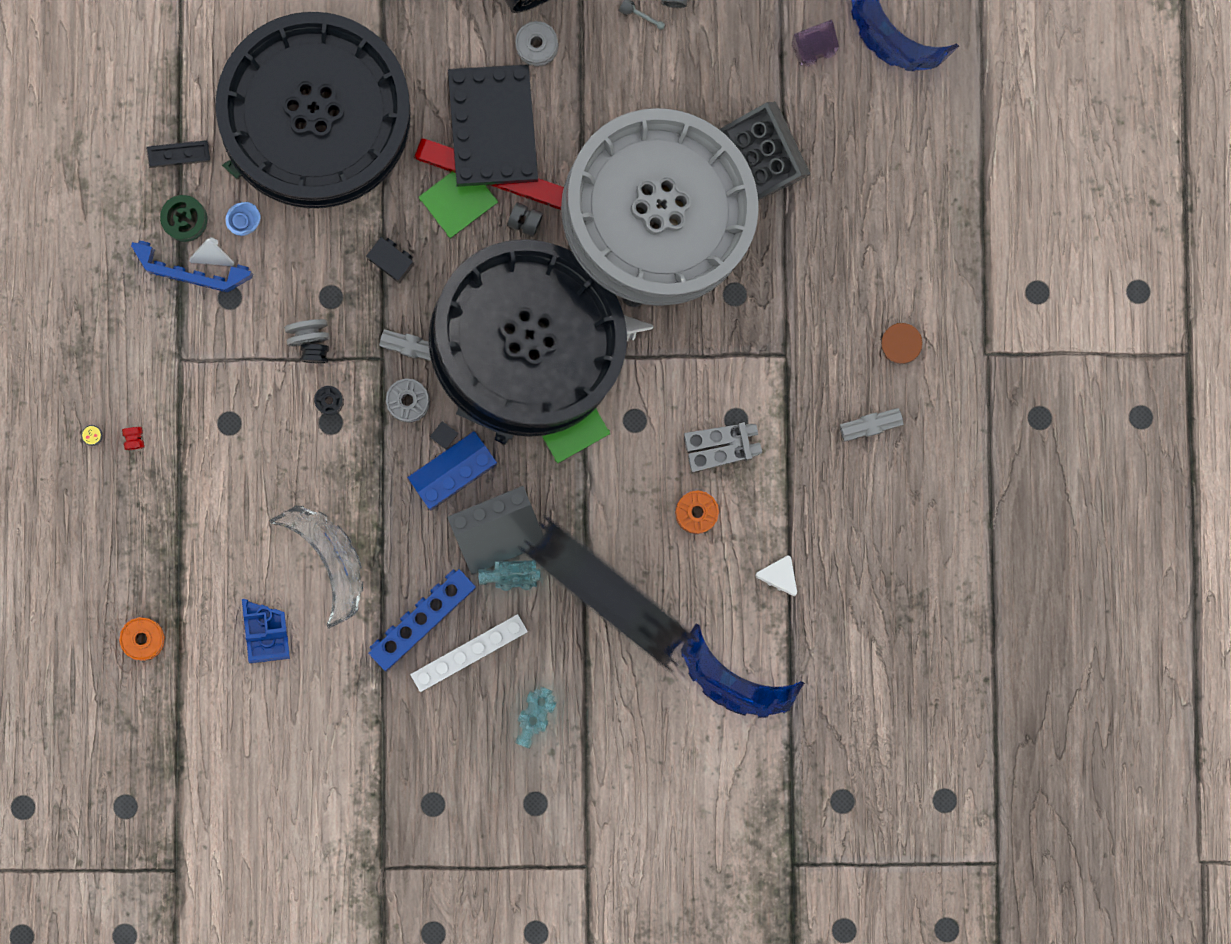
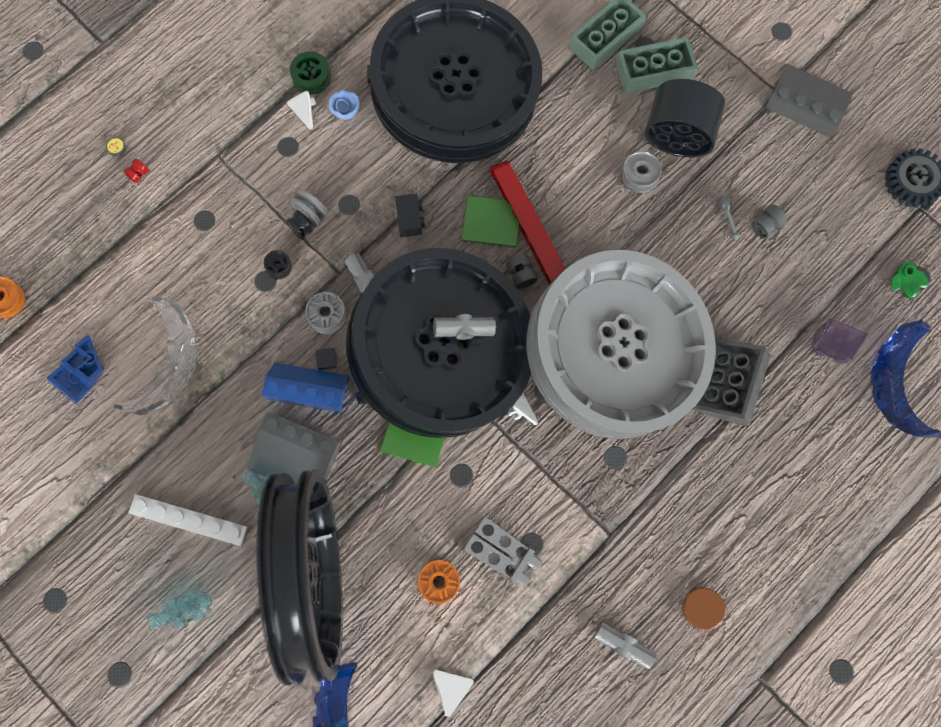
camera: 50 degrees right, 10 degrees down
blue slope [131,240,253,293] -> none
black hinge [146,140,210,168] -> none
blue brick [369,569,477,671] -> none
black plate [448,64,538,187] -> none
none -> light grey piece [433,314,496,340]

